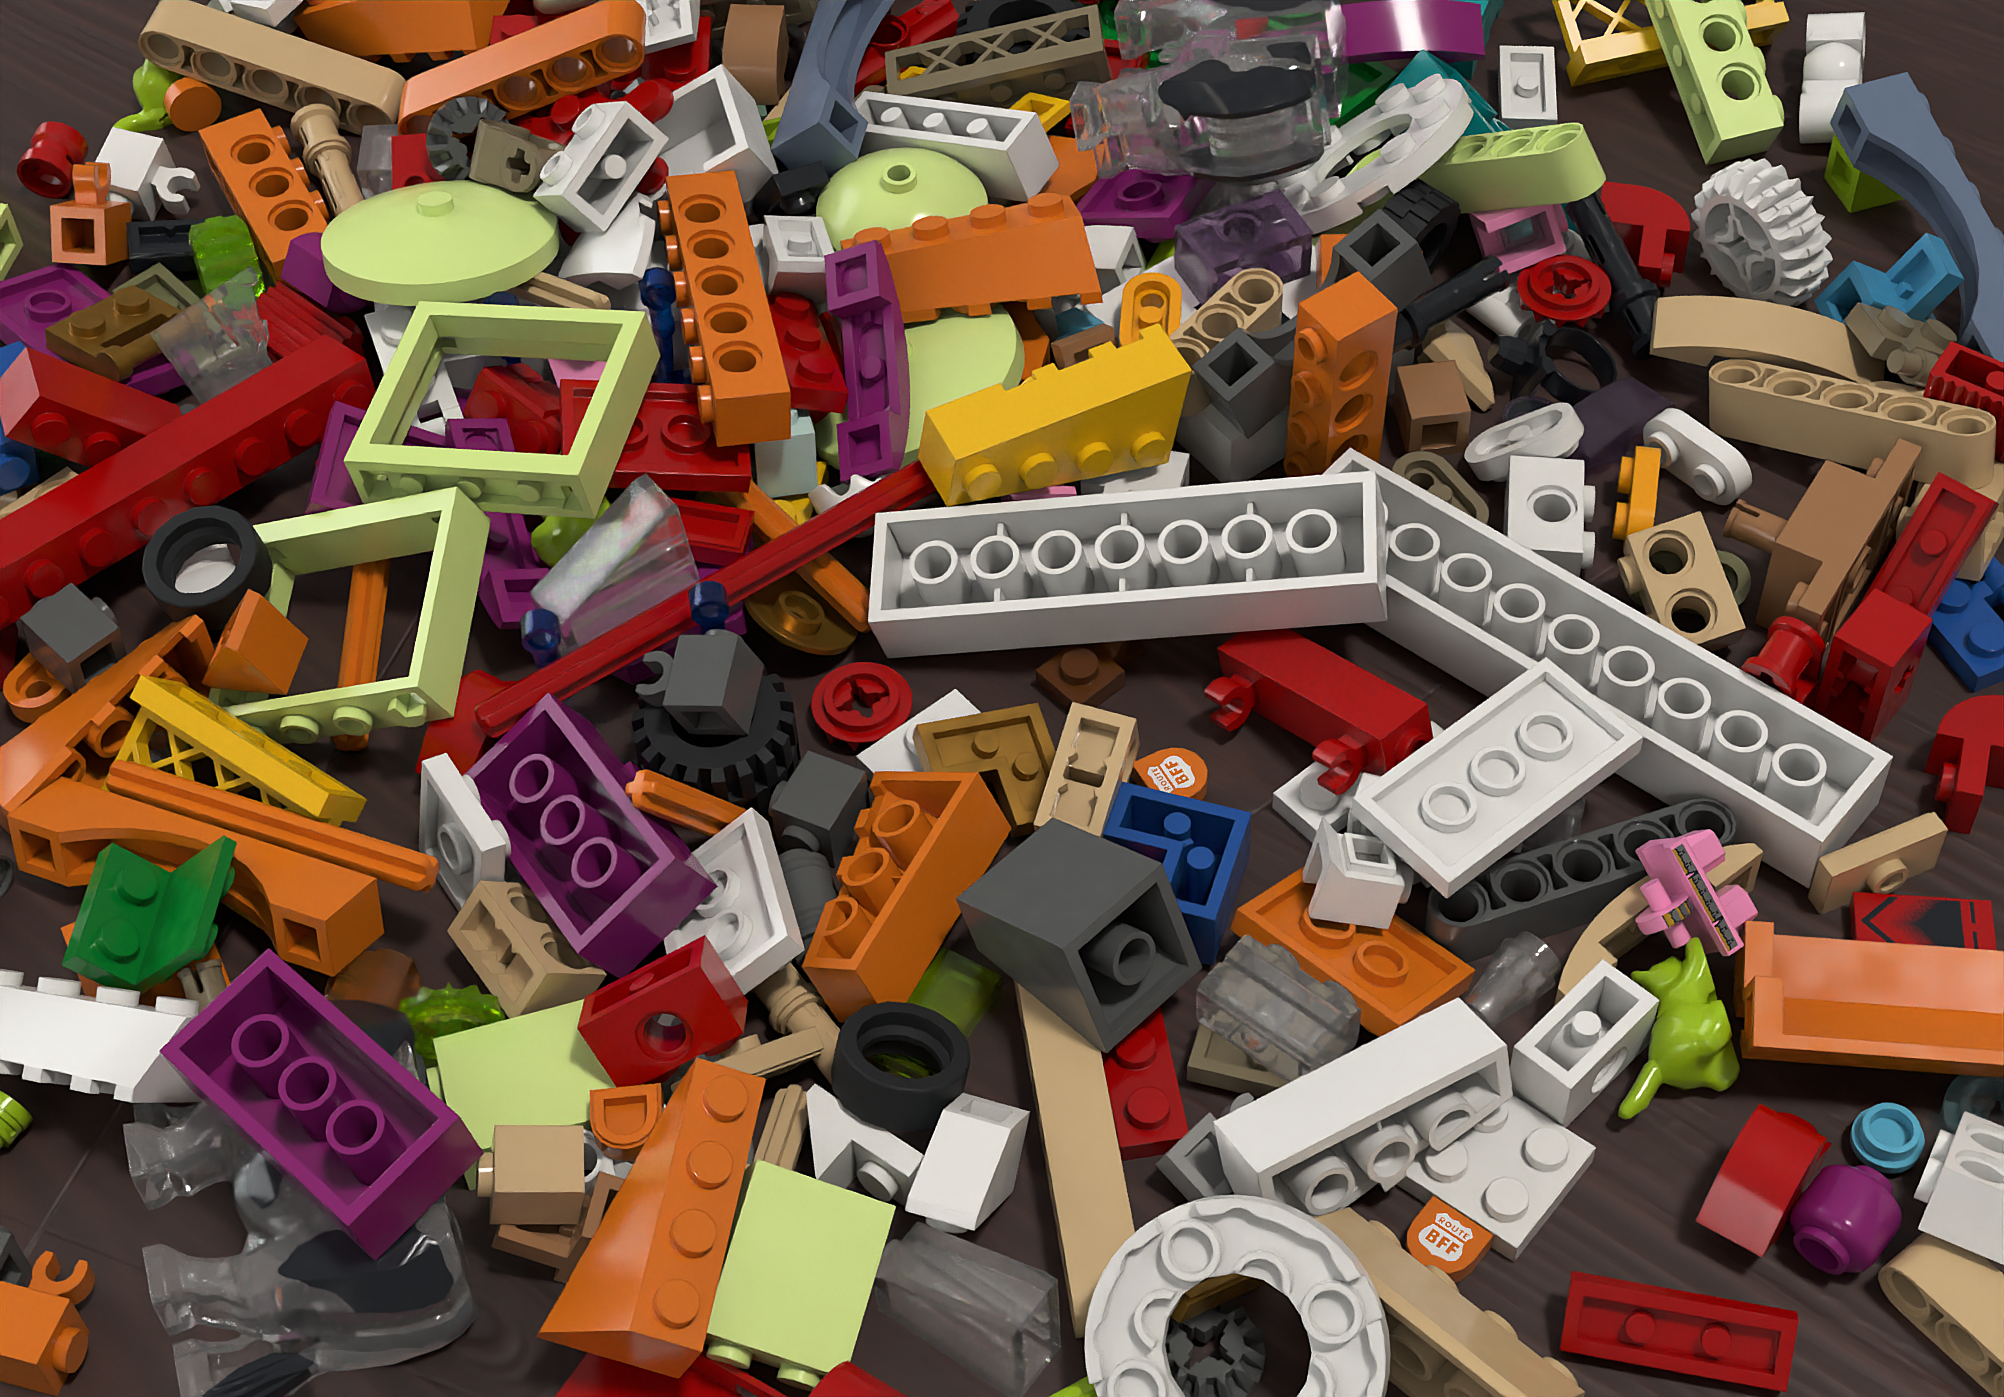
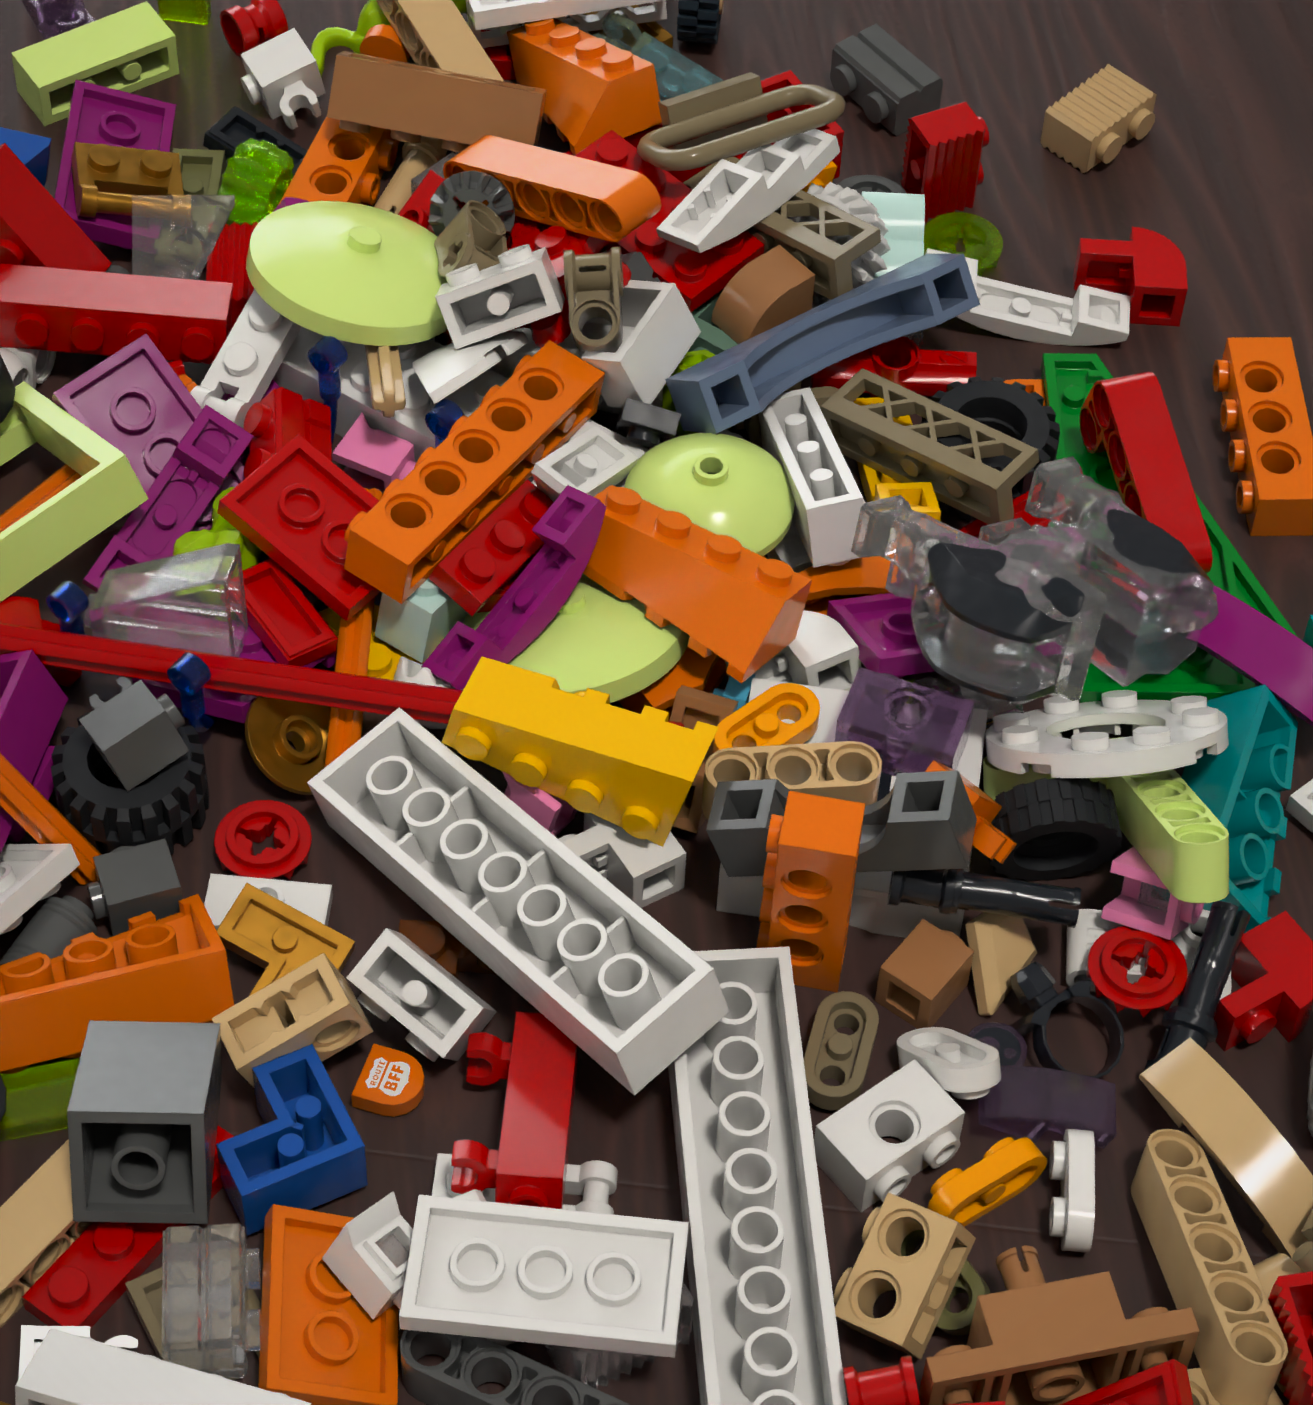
camera: 40 degrees right, 0 degrees up
orange brick [50,162,131,265] -> none
yellowish green window [343,301,661,519] -> none
none -> medium nougat brick [327,51,547,152]
none -> white brick [346,928,497,1062]
none -> dark tan piece [564,246,624,354]

